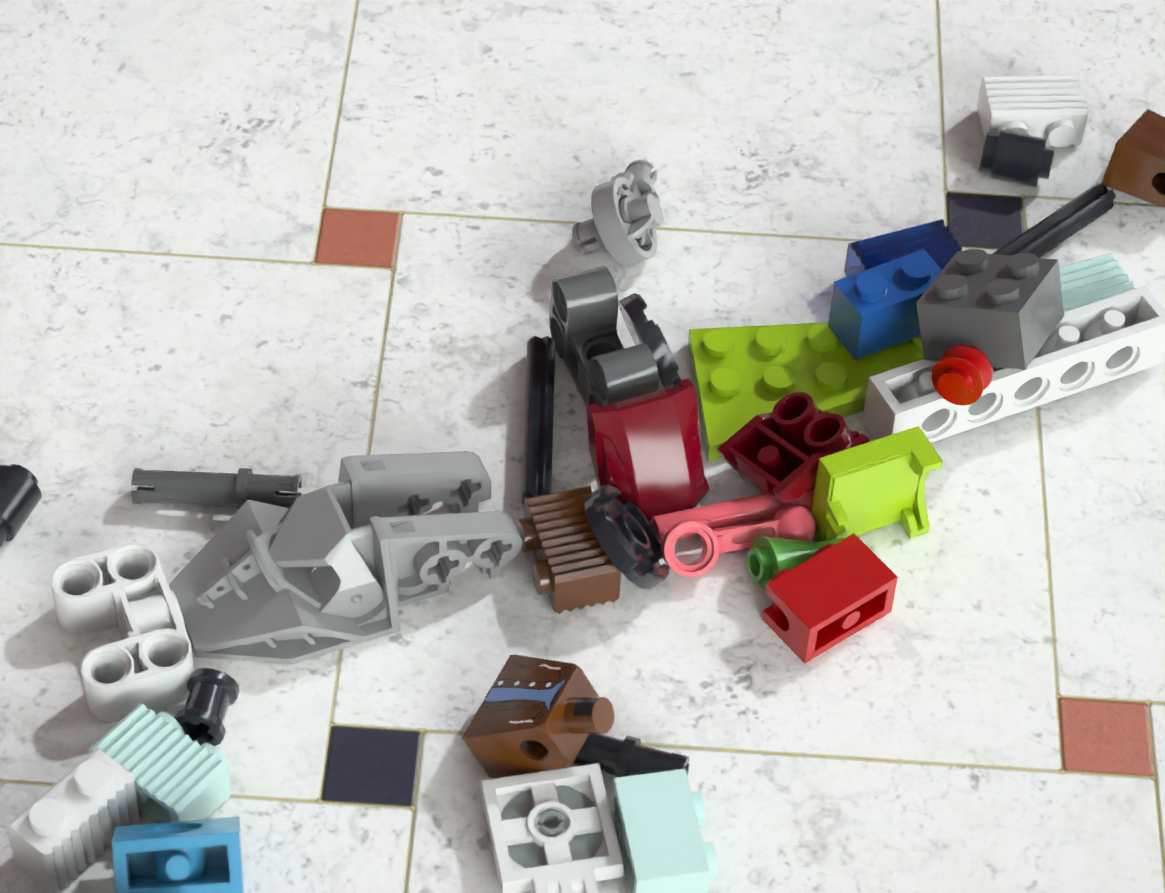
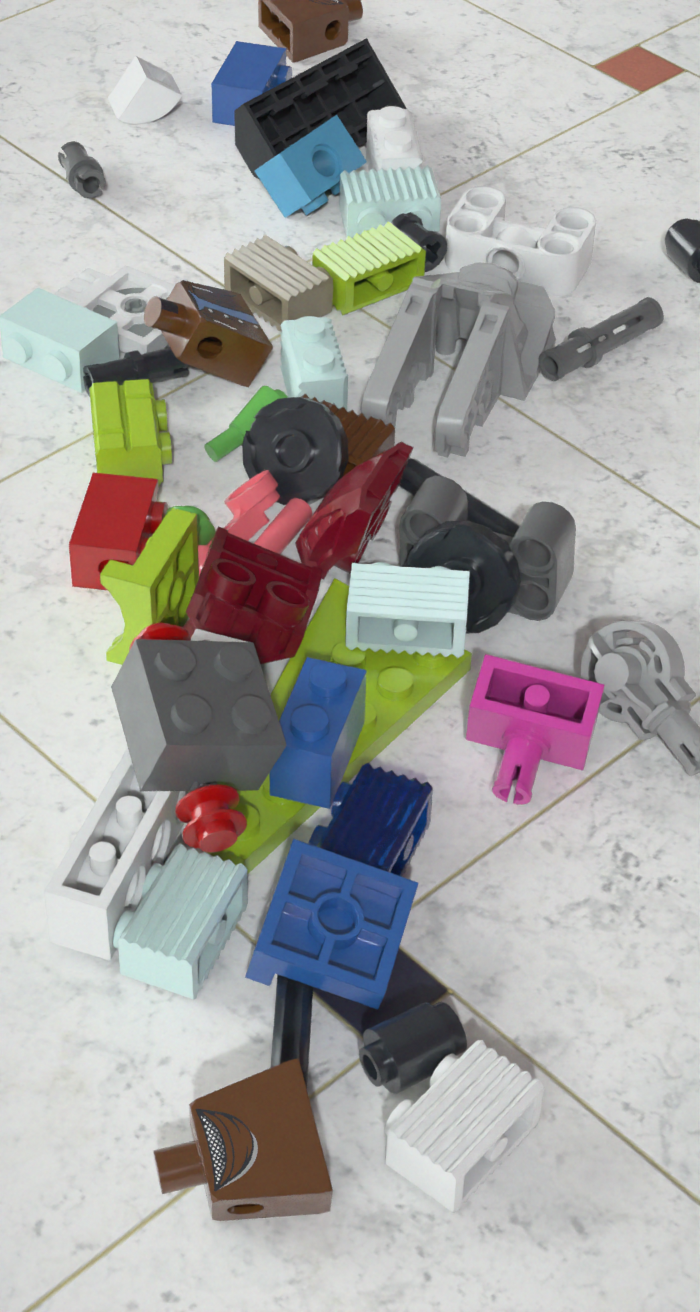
camera: 135 degrees right, 5 degrees down
none -> lime brick [89,379,172,487]
none -> bright green cone [204,386,288,462]
none -> dark tan brick [224,234,333,331]
none -> blue piece [245,839,419,1009]
none -> light aqua brick [280,316,348,410]
none -> lime brick [312,221,426,316]
none -> light aqua brick [346,562,470,658]
none -> dark pink brick [466,654,605,805]

